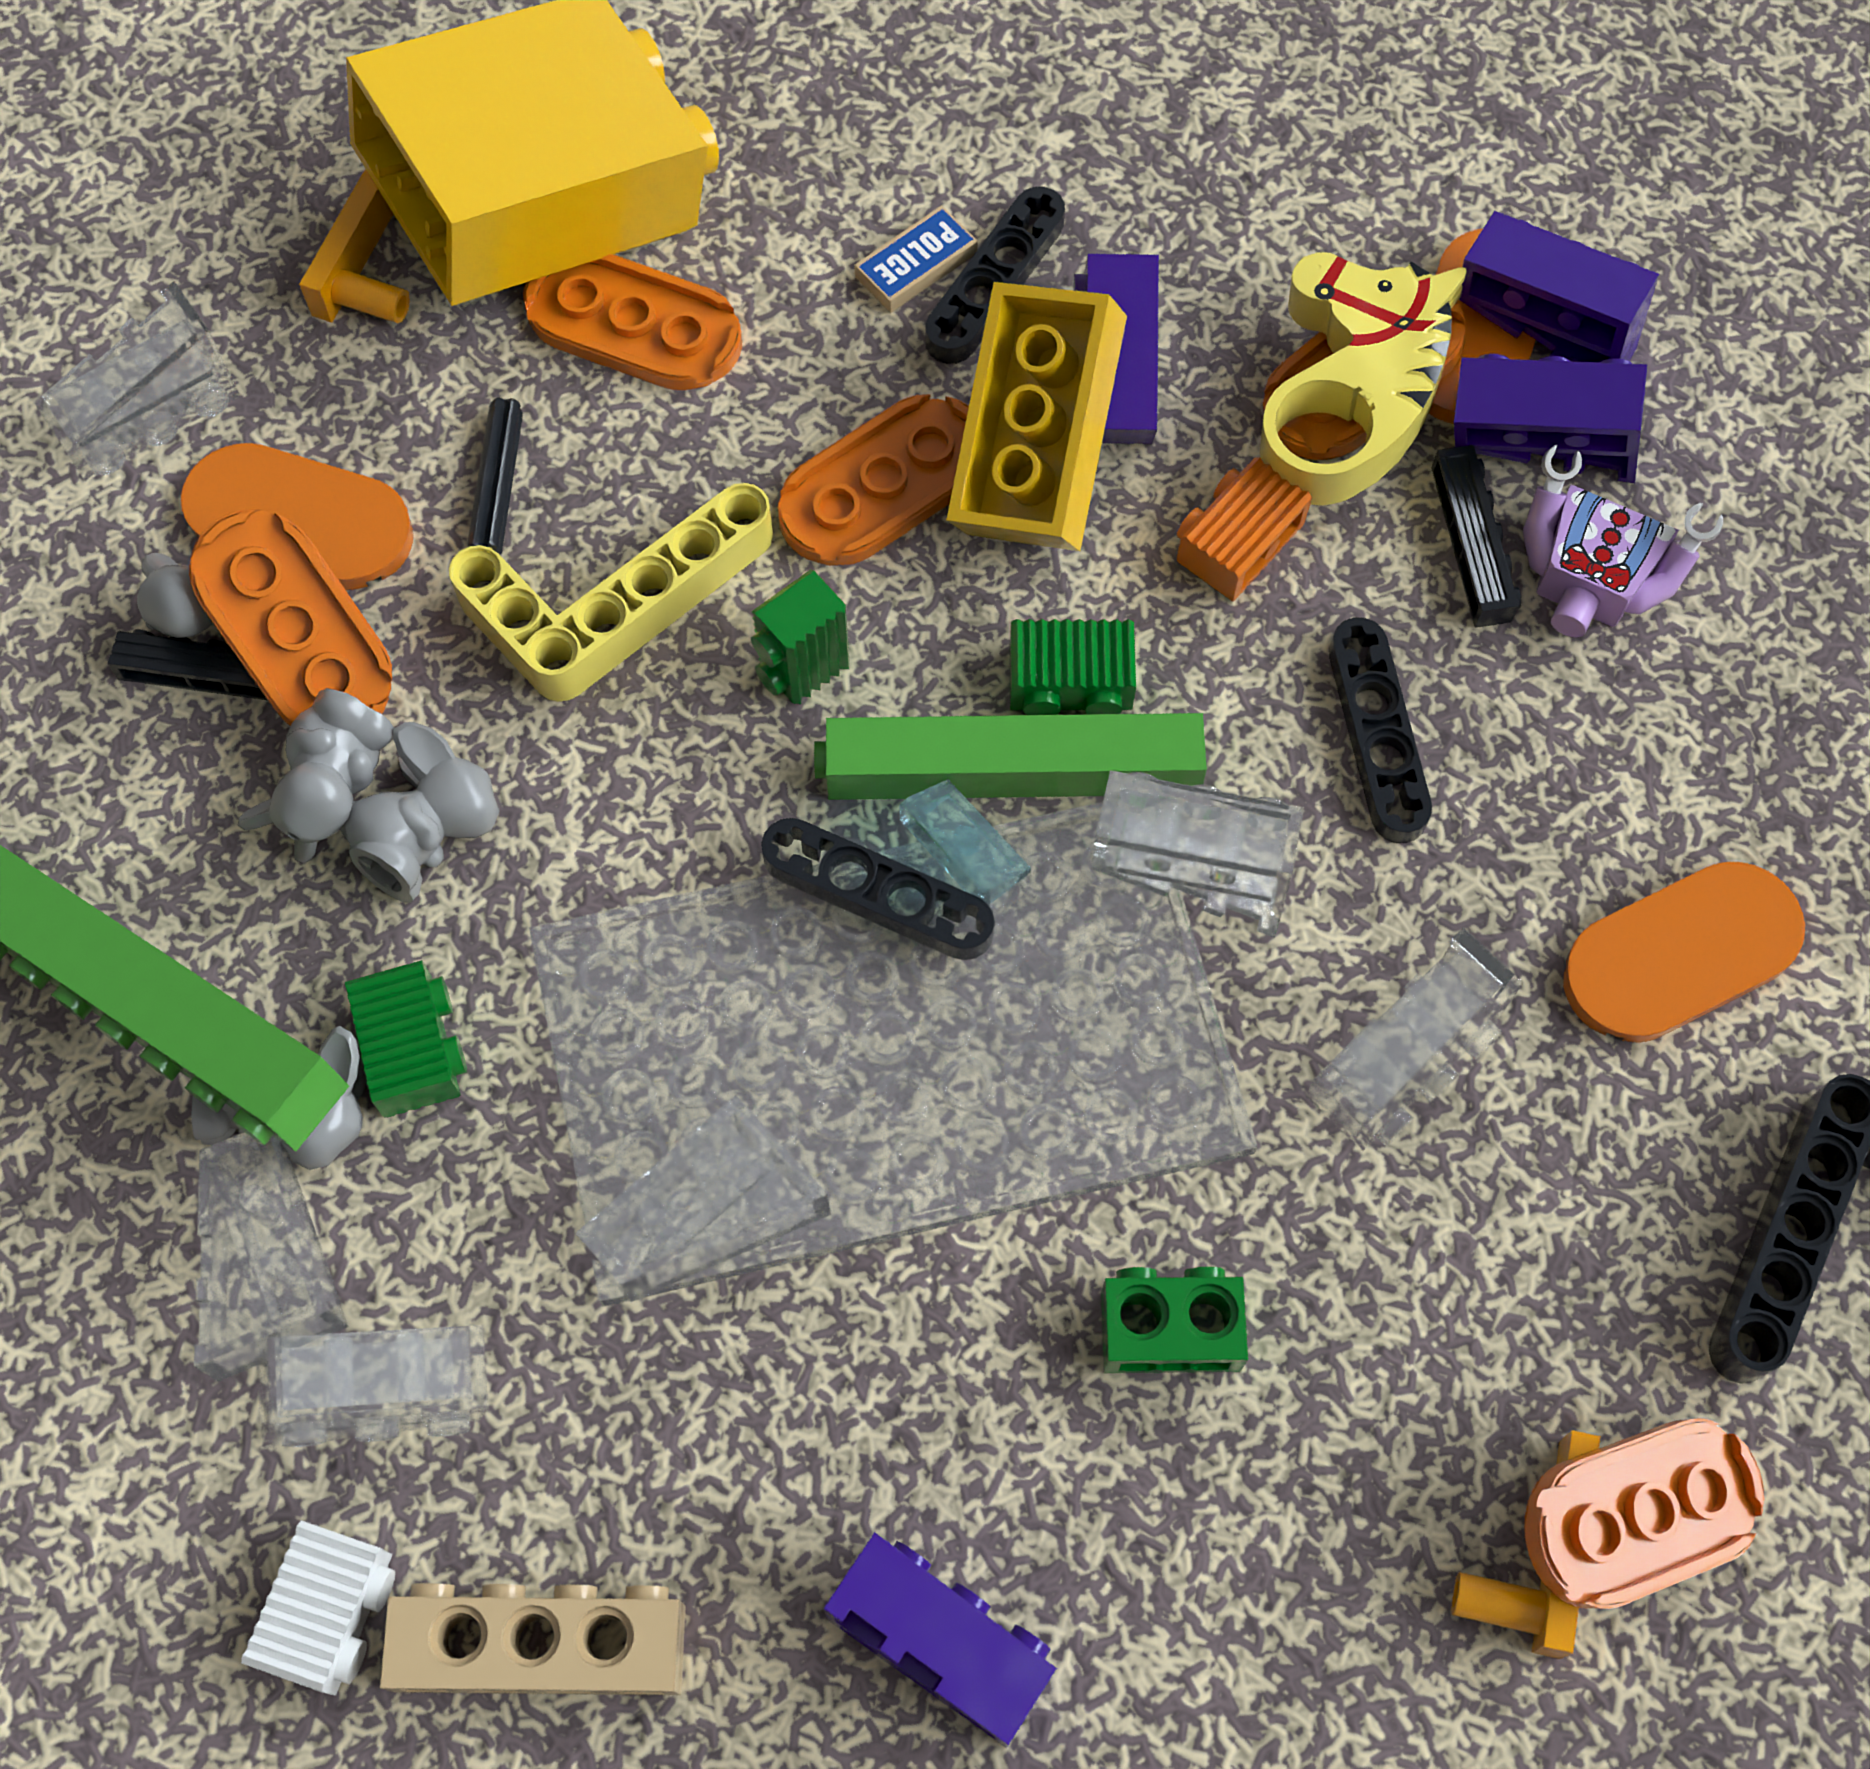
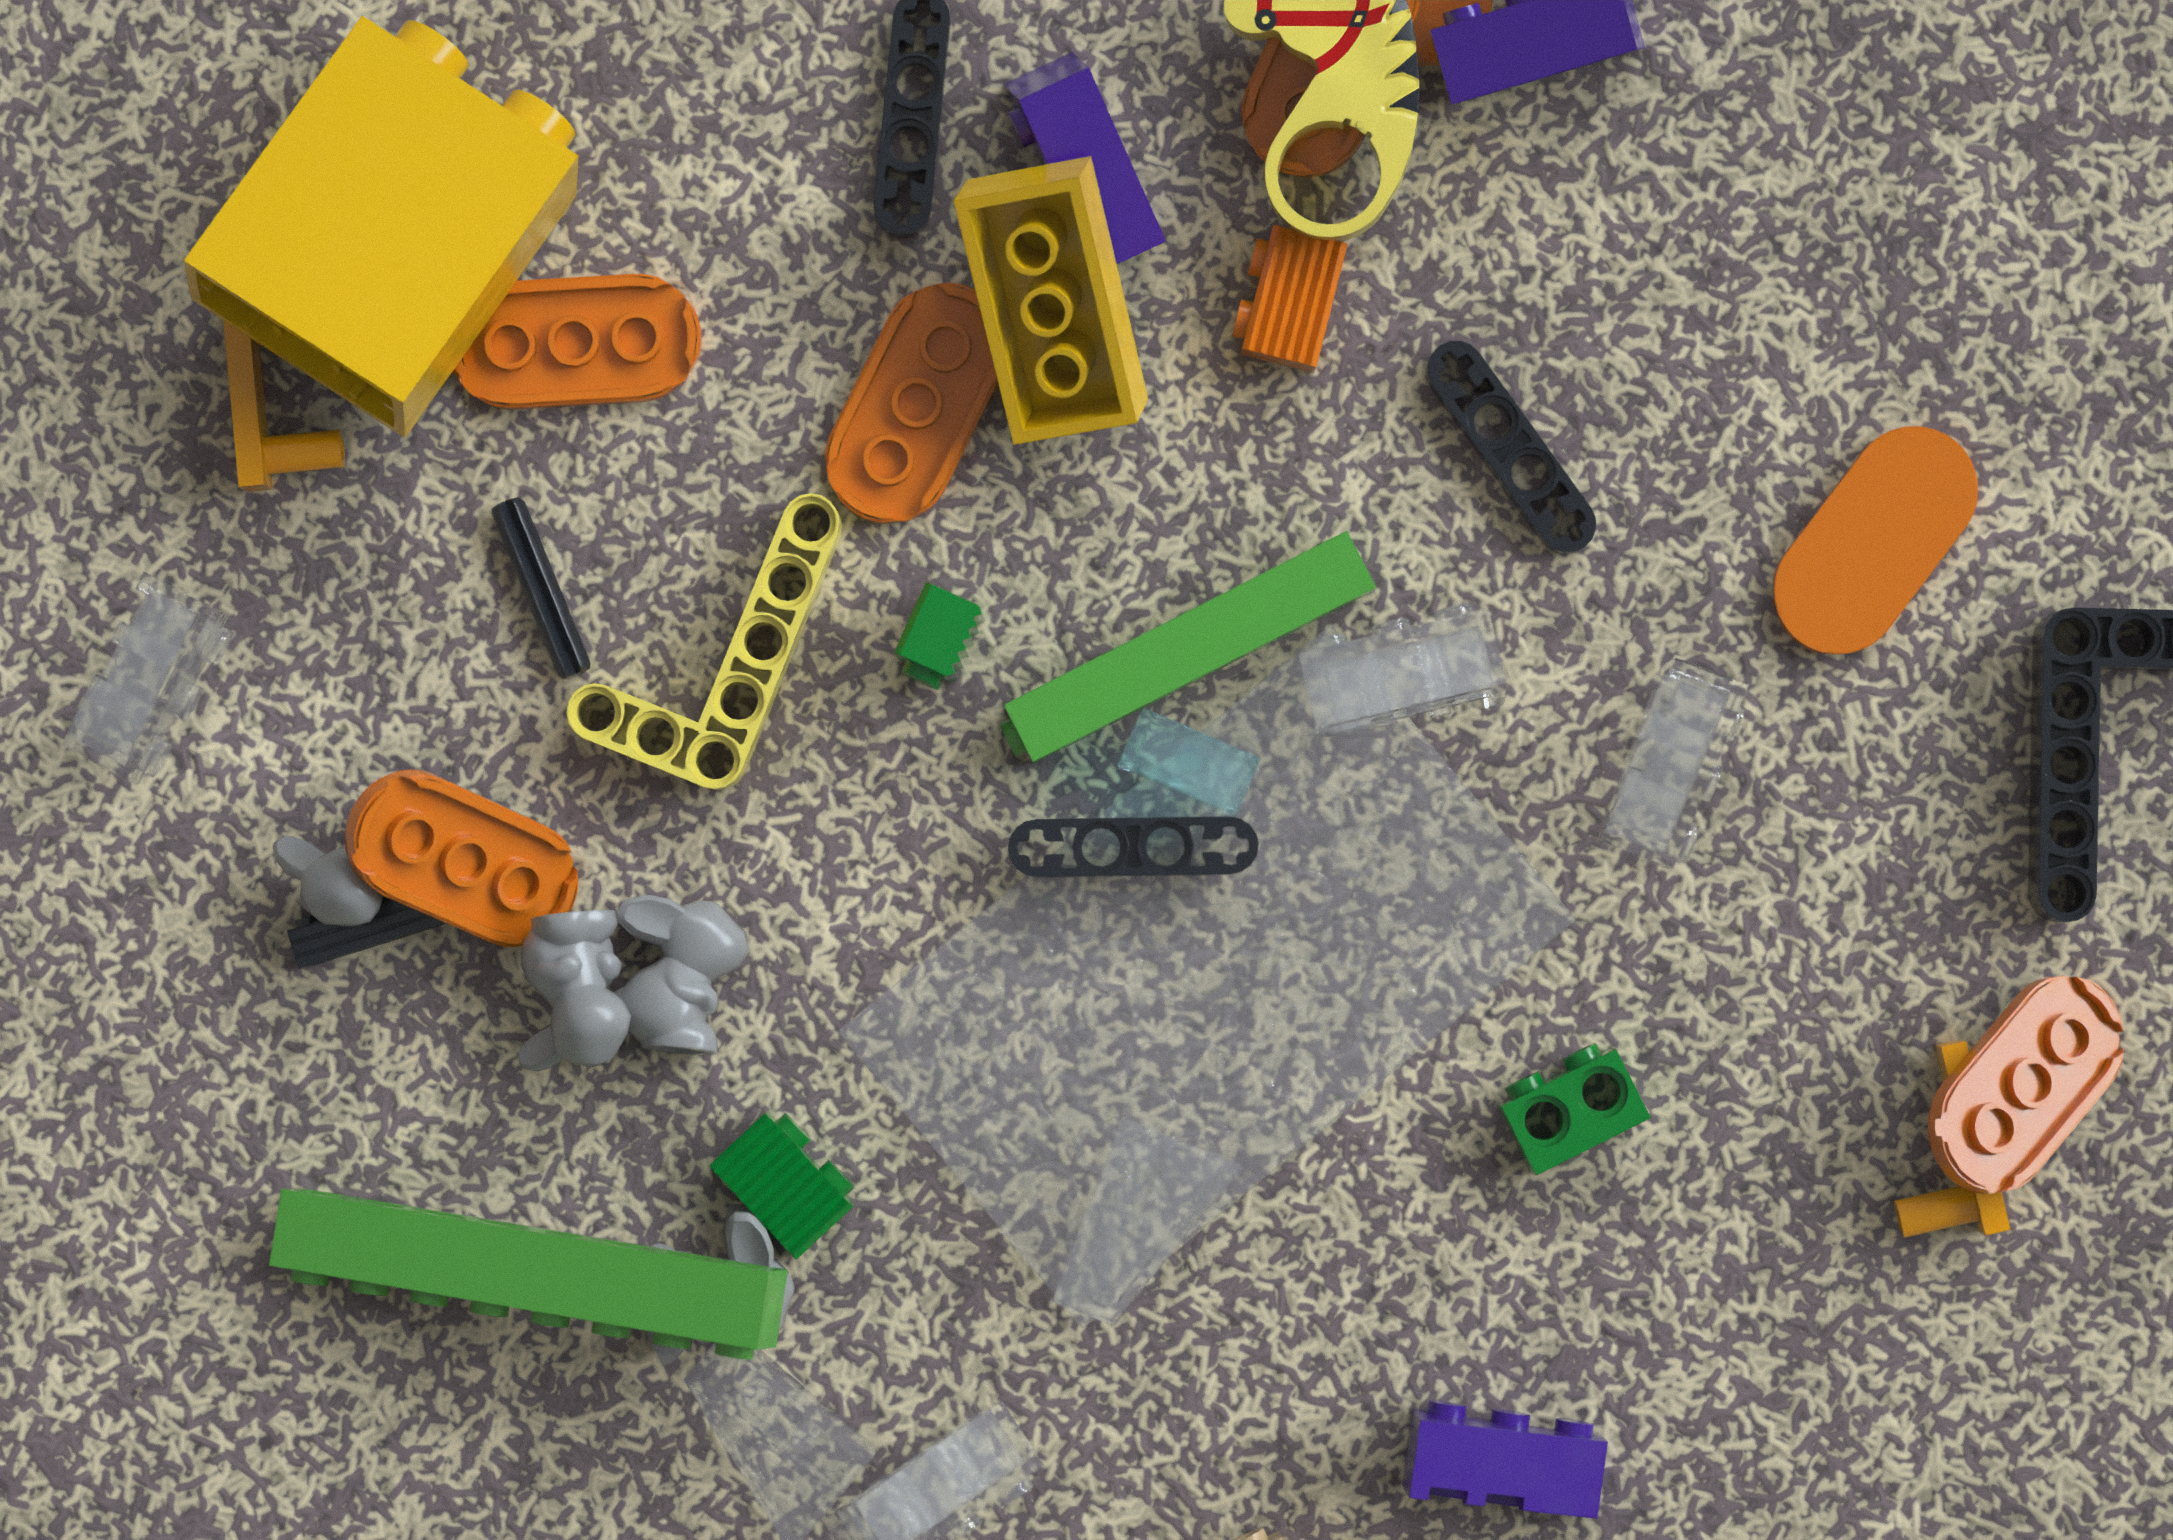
camera: 25 degrees left, 20 degrees up
orange tile [181,443,414,590] -> none
tile [854,205,978,313] -> none
green brick [1009,619,1136,715] -> none
black piece [1431,445,1522,628] -> none
lavender torso [1523,445,1723,637] -> none

